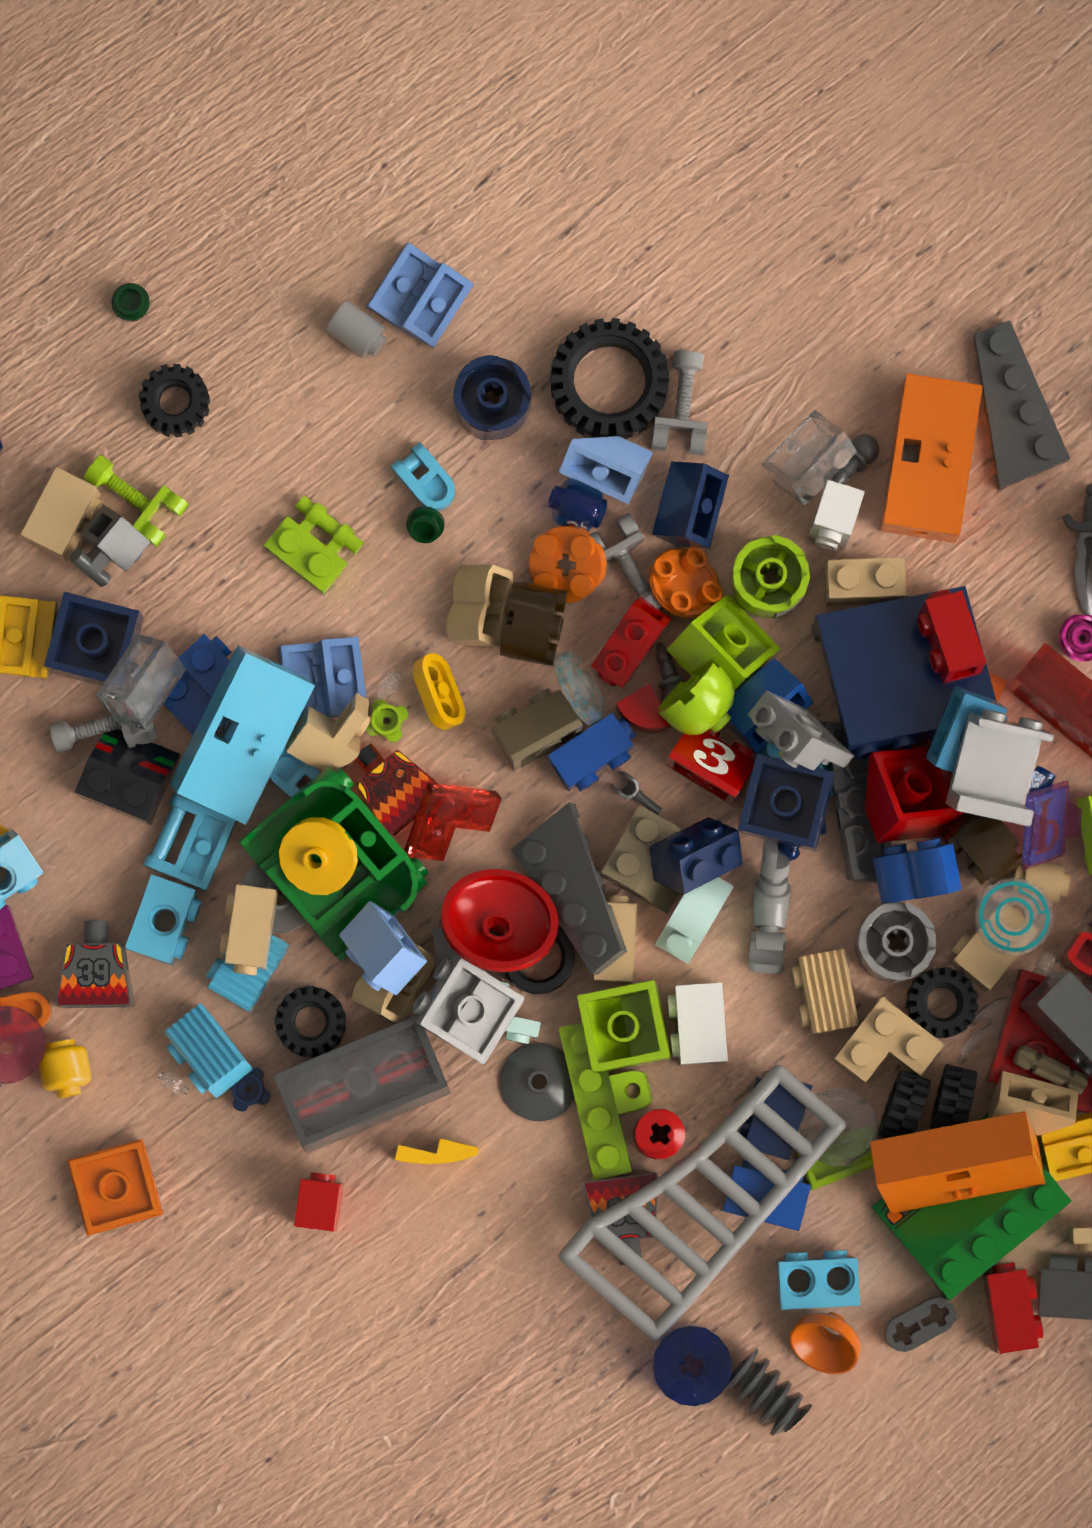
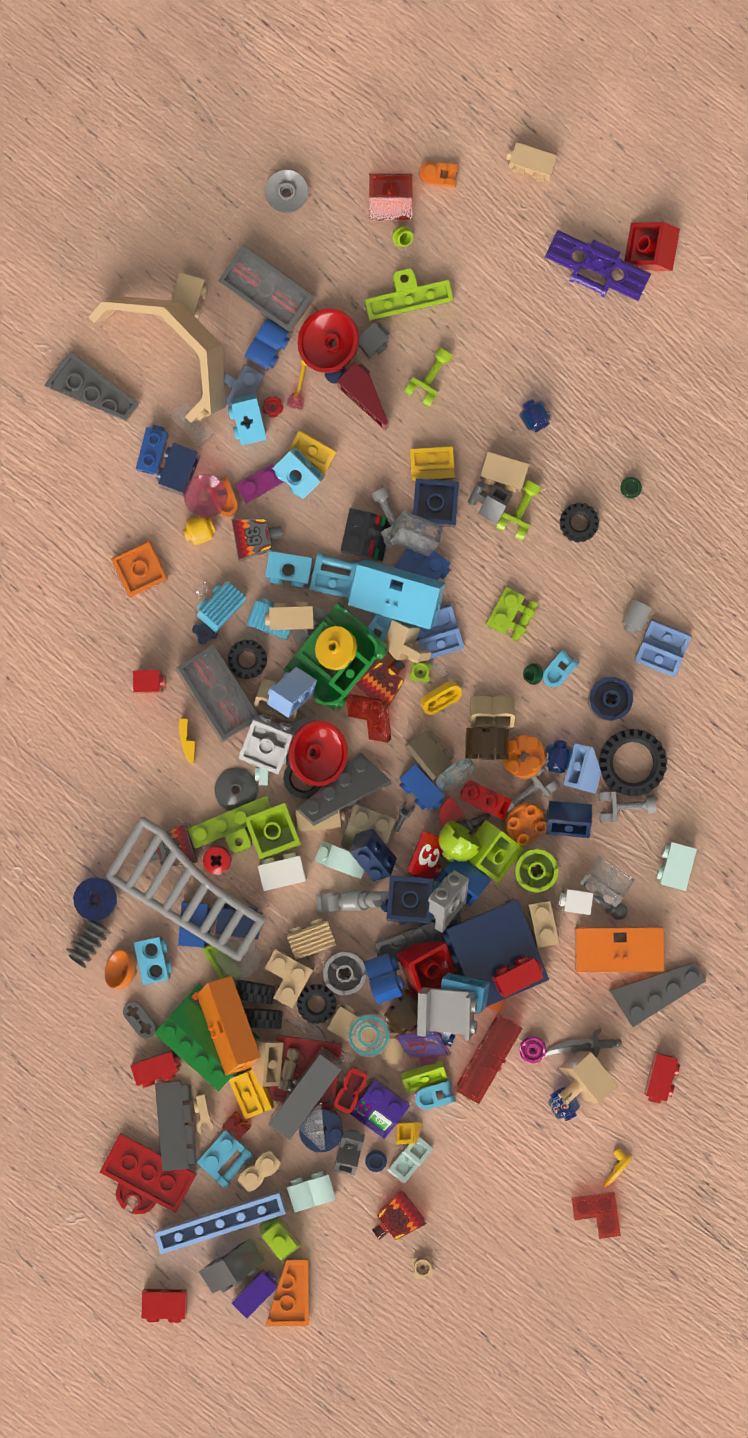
camera: 85 degrees right, 5 degrees up
none -> light aqua brick [656,842,697,891]

